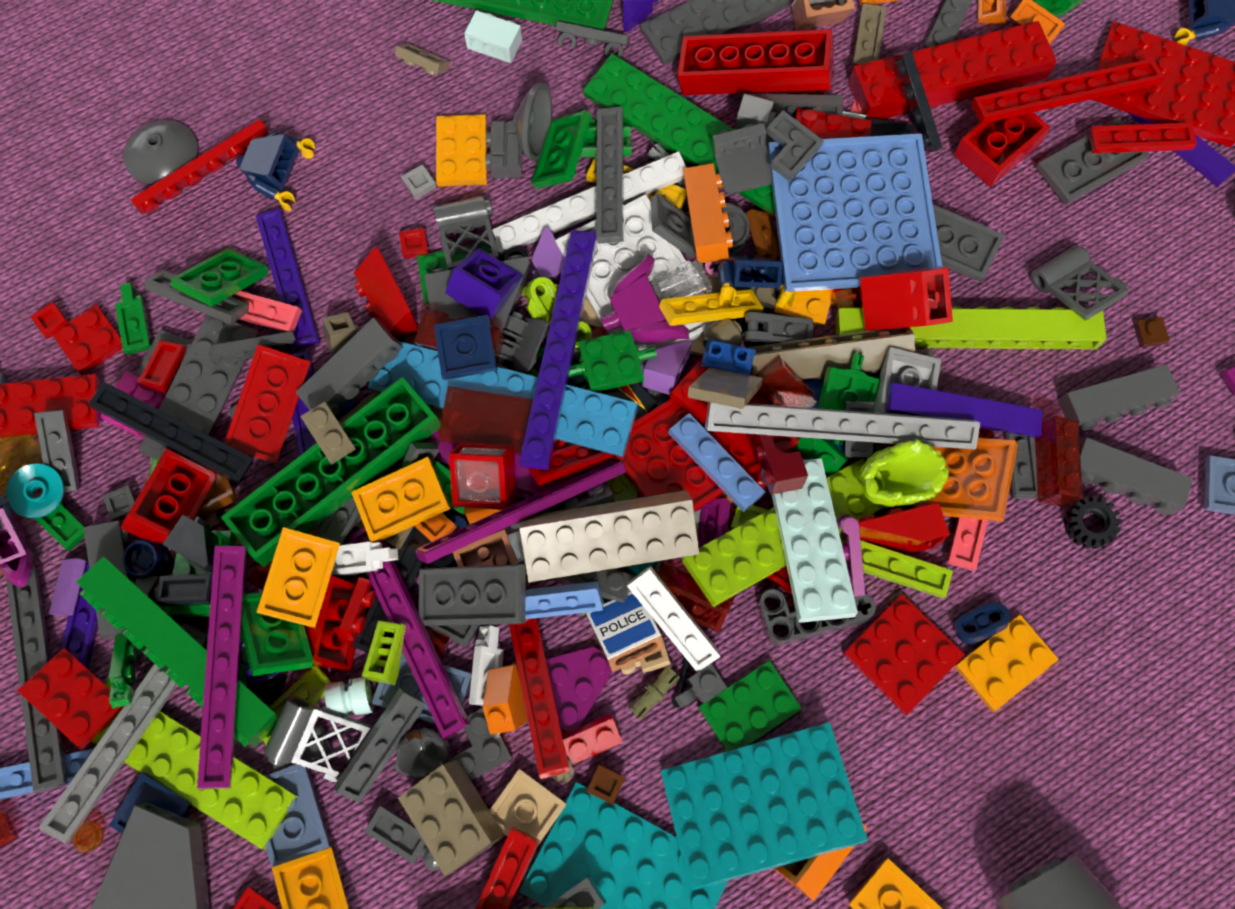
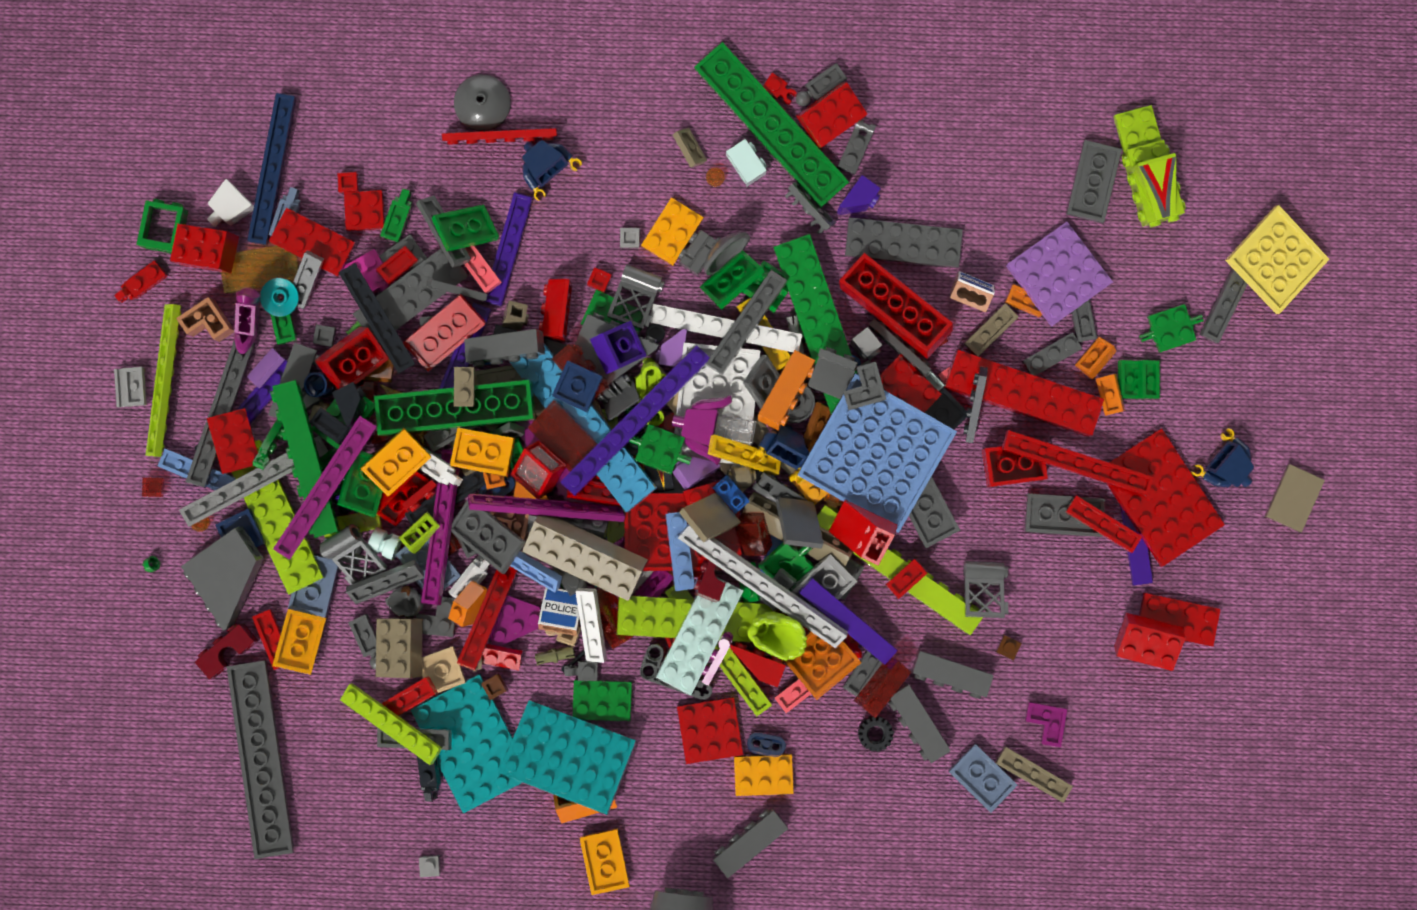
camera: 35 degrees right, 15 degrees up
none -> clear orange plate [706,167,725,187]
none -> dark grey brick [713,808,788,878]
none -> dark grey tile [776,497,823,549]
none -> red plate [885,559,928,599]

